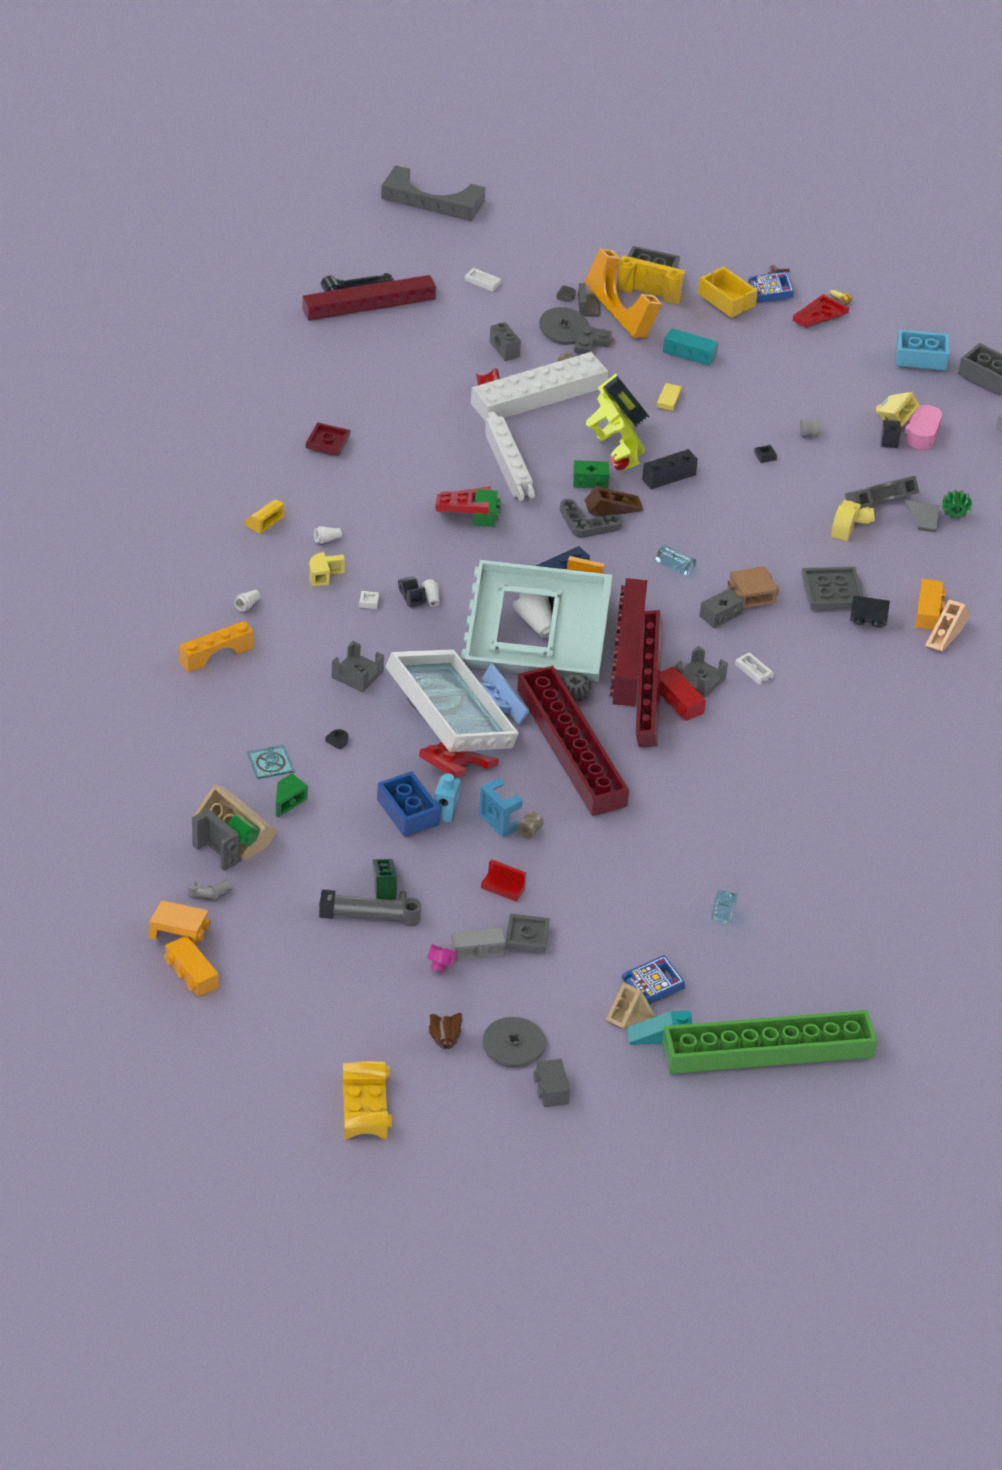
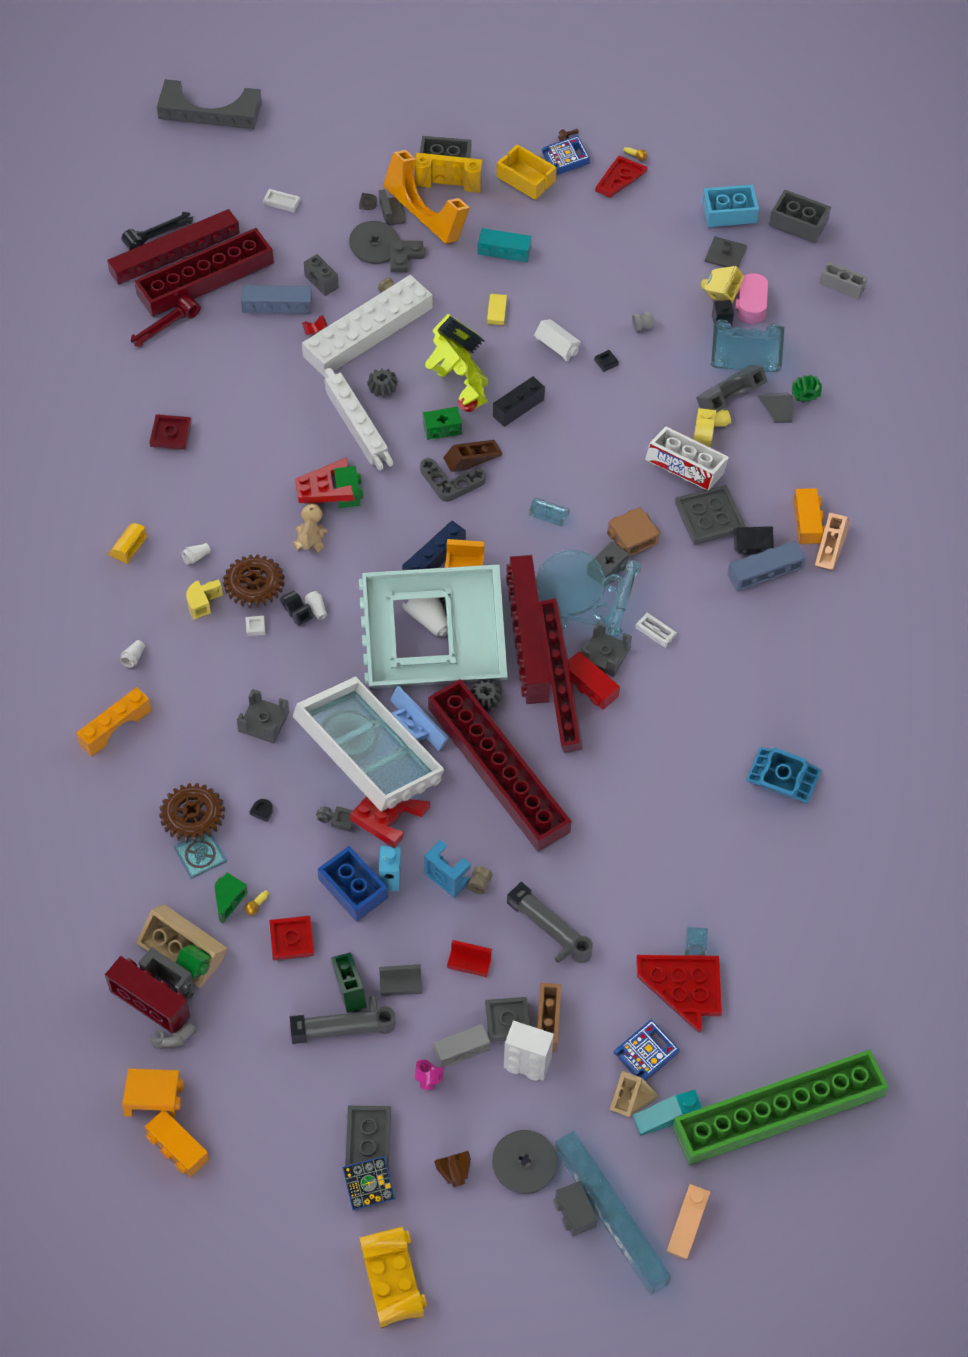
camera: 10 degrees left, 15 degrees up
none -> dark red brick [104,956,190,1034]
none -> dark red piece [130,294,201,347]
none -> dark red brick [134,228,274,317]
none -> reddish brown gear [159,783,225,843]
none -> reddish brown gear [223,554,285,608]
none -> sand blue brick [241,285,312,314]
none -> piece [244,890,269,916]
none -> red plate [269,915,314,961]
none -> tan animal [293,504,327,553]
none -> dark grey plate [316,806,353,831]
none -> tile [342,1156,395,1210]
none -> dark grey plate [345,1105,391,1171]
none -> dark grey gear [367,368,397,397]
none -> dark grey panel [379,964,422,996]
none -> white brick [504,1021,554,1081]
none -> dark grey piece [507,882,593,963]
none -> white brick [534,319,581,362]
none -> clear light blue piece [536,550,642,637]
none -> medium nougat brick [537,983,561,1052]
none -> clear light blue brick [555,1131,671,1296]
none -> red wing [636,955,722,1033]
none -> white brick [645,427,729,491]
none -> light nougat slope [666,1184,710,1260]
none -> dark grey piece [705,236,747,267]
none -> clear light blue windscreen [711,320,785,372]
none -> sand blue brick [727,541,806,591]
none -> dark azure slope [745,747,822,804]

